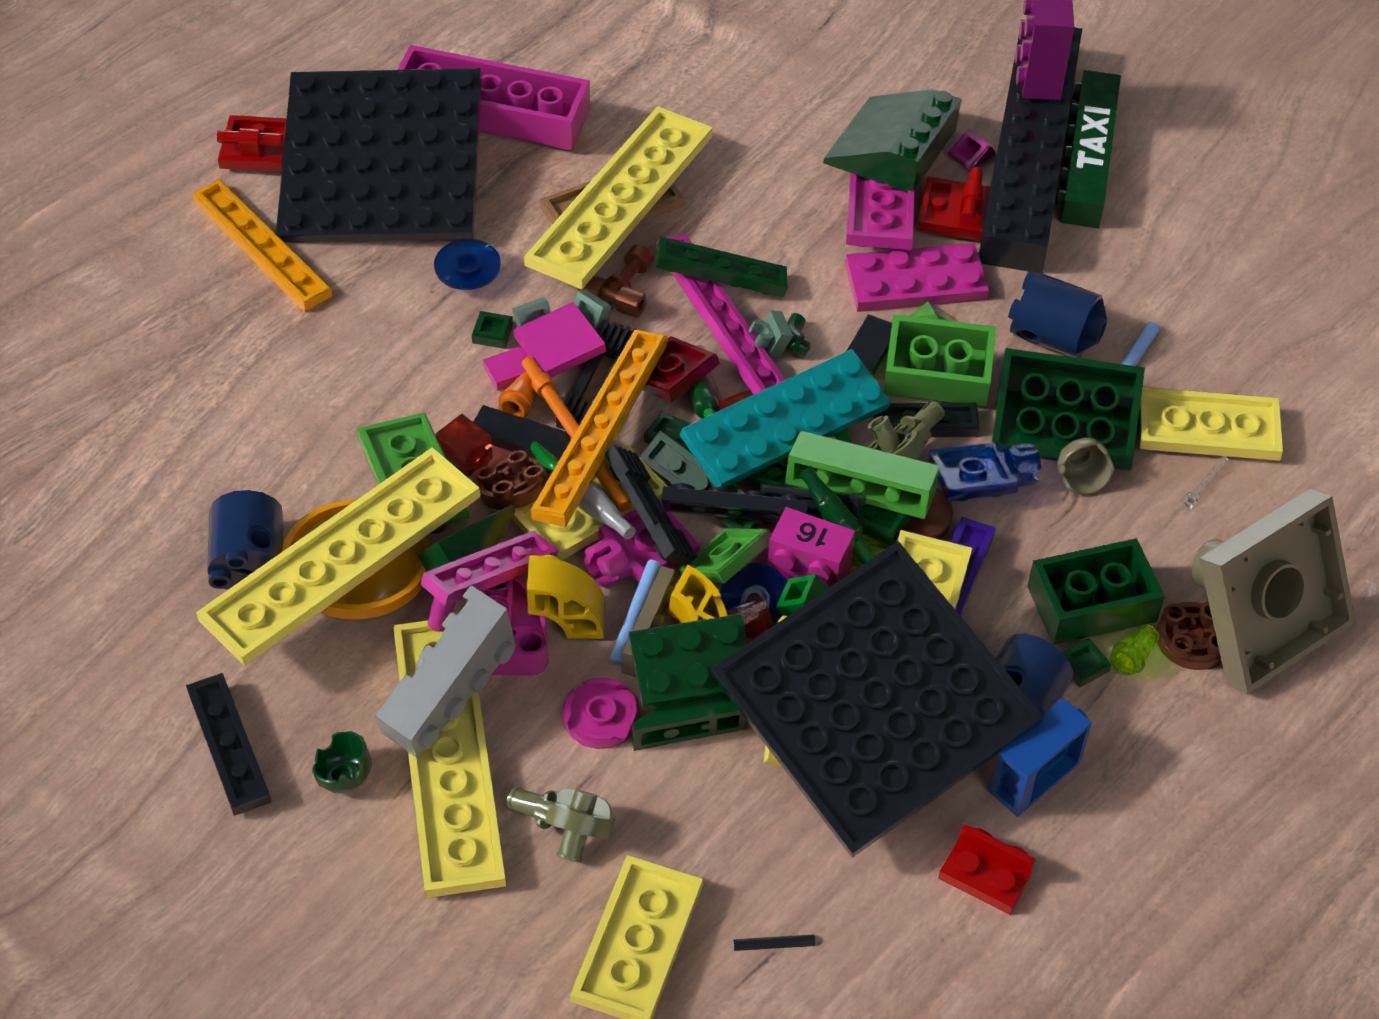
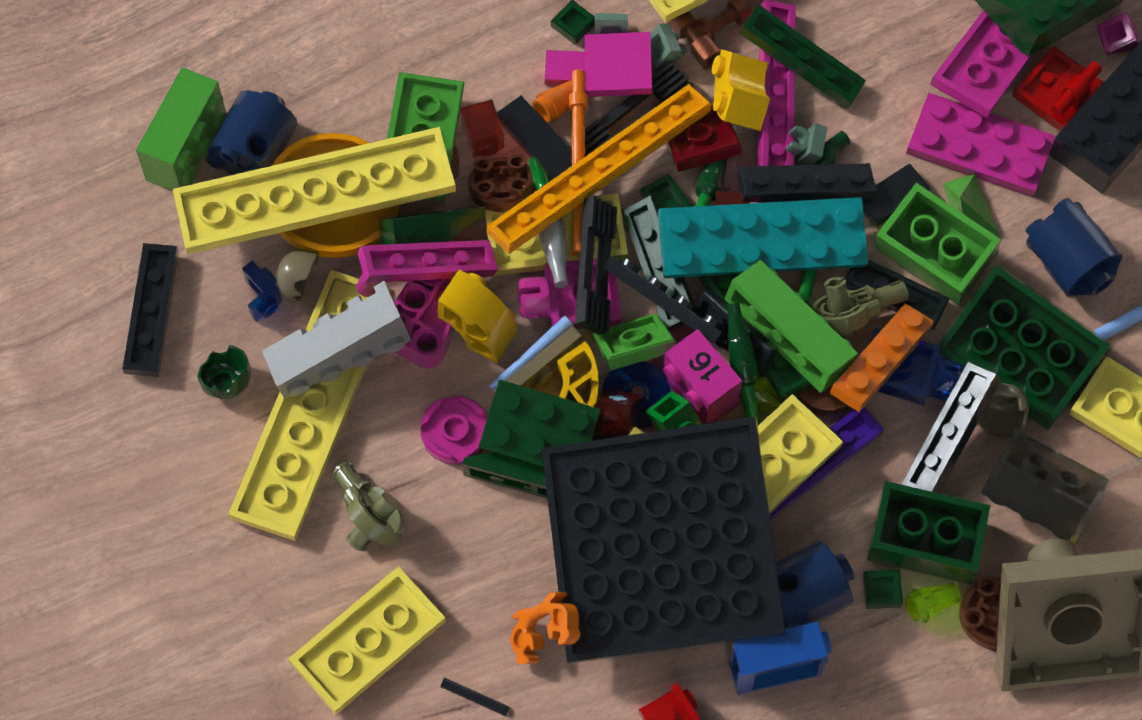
camera: 30 degrees right, 15 degrees up
none -> bright green brick [136,67,227,191]
none -> clear blue bracket [242,260,282,322]
none -> dark tan hair [276,250,319,302]
none -> orange helmet [510,592,581,664]
none -> yellow brick [712,49,770,131]
none -> black plate [737,163,876,202]
none -> orange plate [830,303,934,412]
none -> plate [901,362,1001,493]
none -> clear smoke brick [980,429,1110,544]

